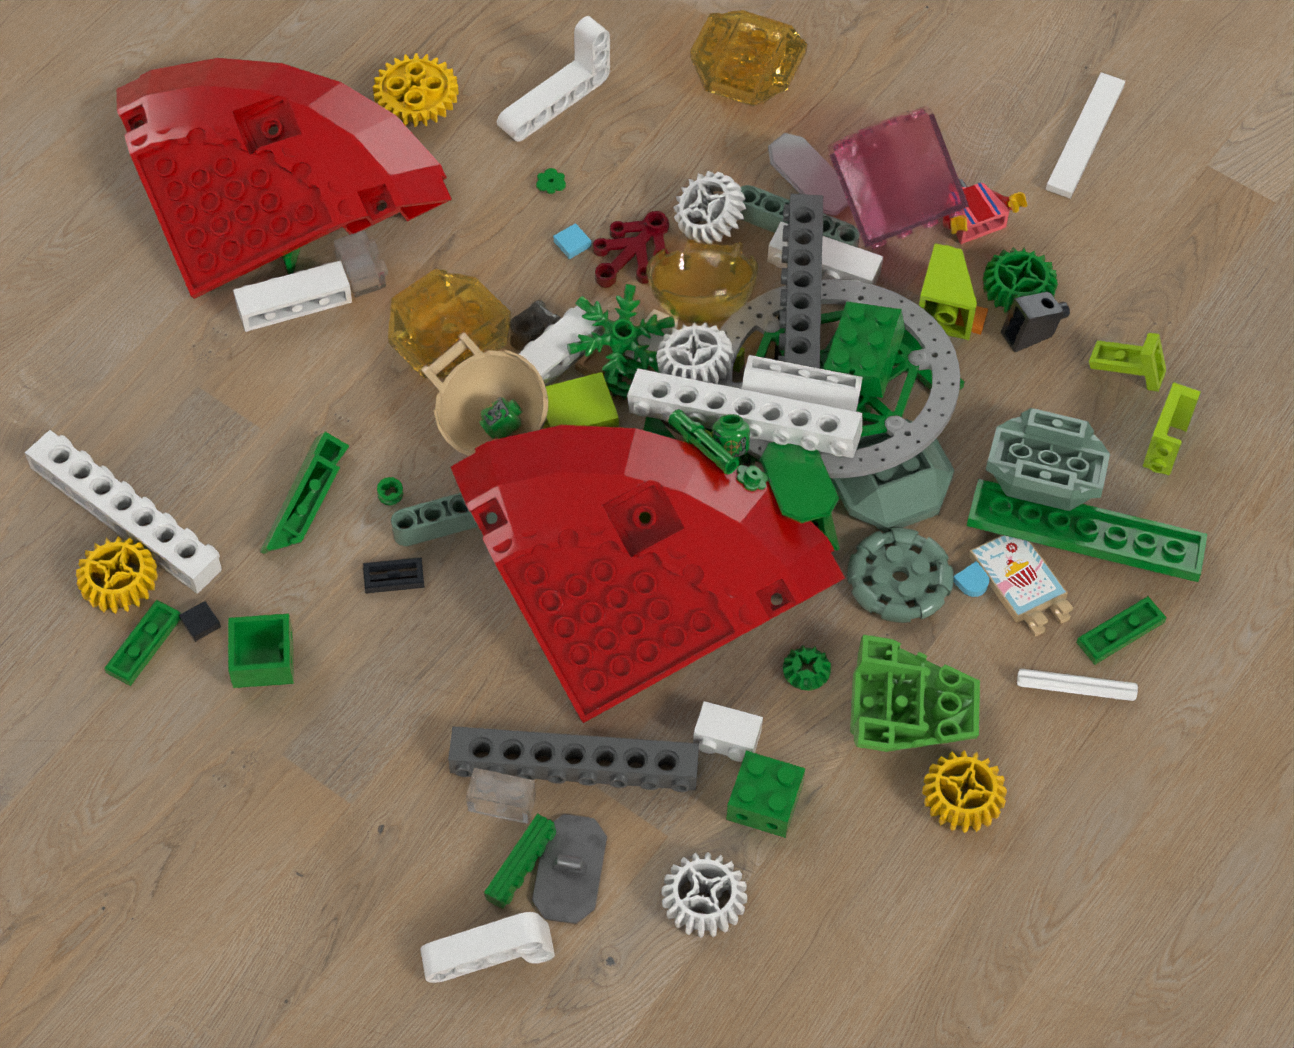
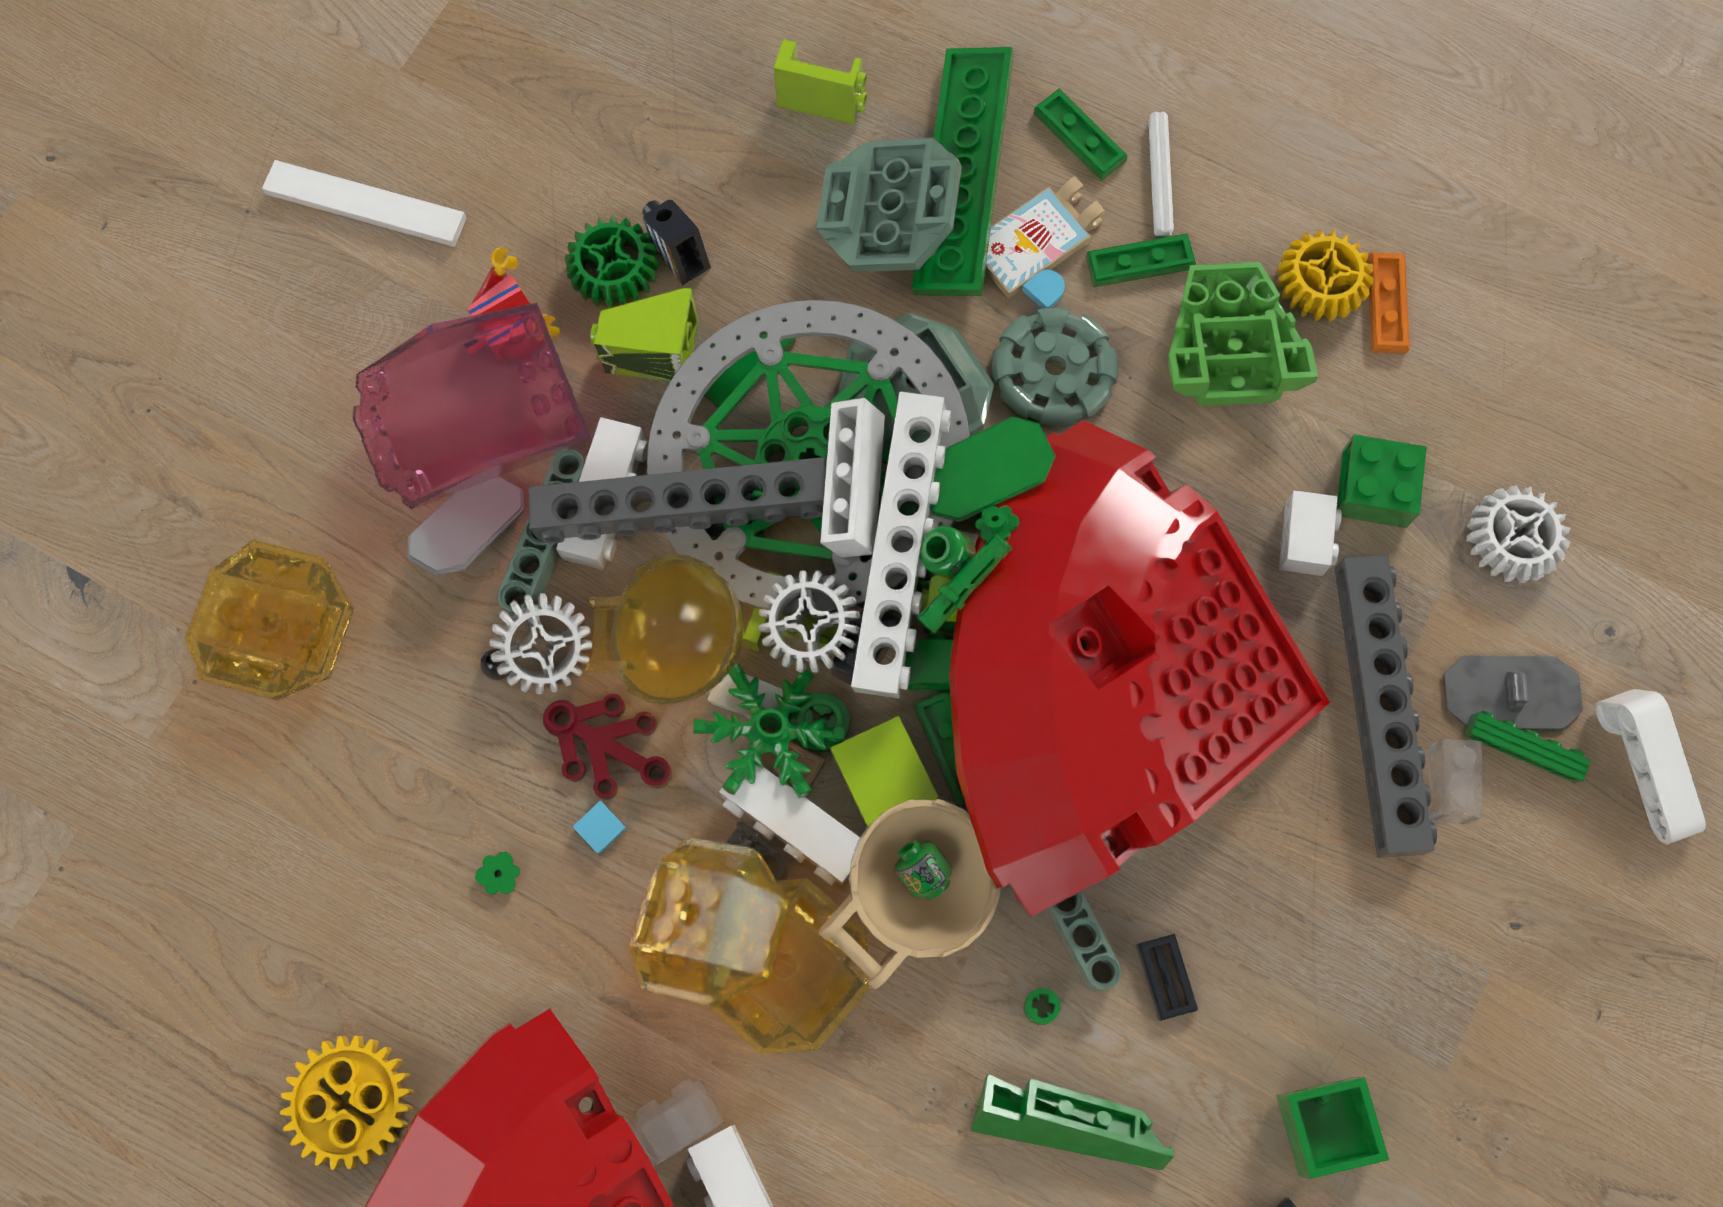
camera: 95 degrees left, 15 degrees up
white beam [497,16,610,142] -> none
green gear [783,645,831,691] -> none
green piece [824,301,905,398] -> none
lime bracket [1089,333,1166,392] -> none
none -> clear yellow piece [629,837,790,1007]
none -> green tile [1086,233,1196,288]
none -> orange tile [1367,252,1410,354]

